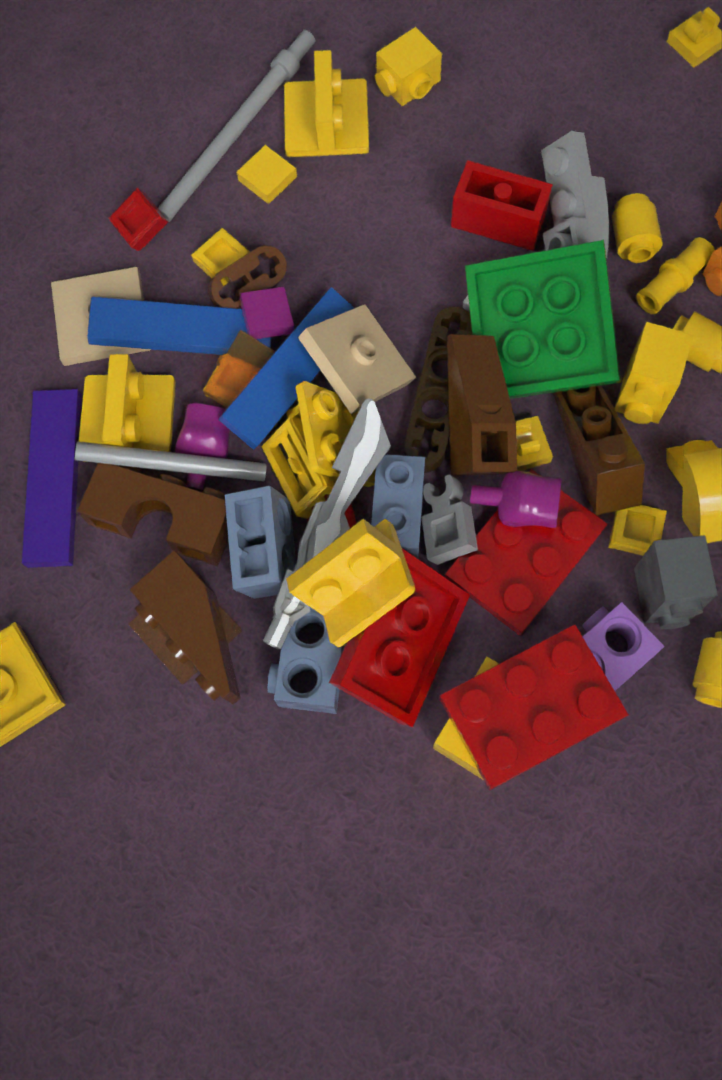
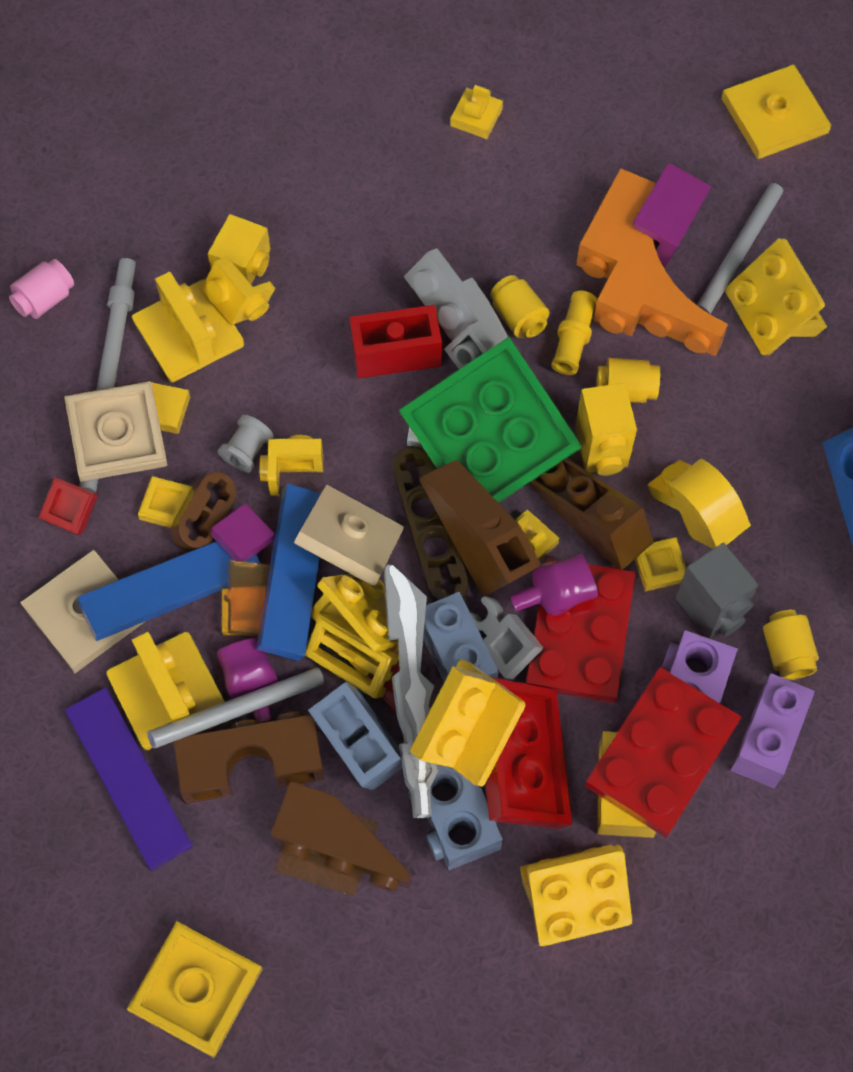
camera: 35 degrees left, 5 degrees down
none -> bright pink brick [9,259,74,319]
none -> tan plate [64,381,167,482]
none -> yellow bracket [201,257,275,325]
none -> light grey bush [218,415,274,473]
none -> yellow bracket [260,435,324,496]
none -> yellow bracket [520,845,632,946]
none -> medium lavender brick [730,673,815,788]

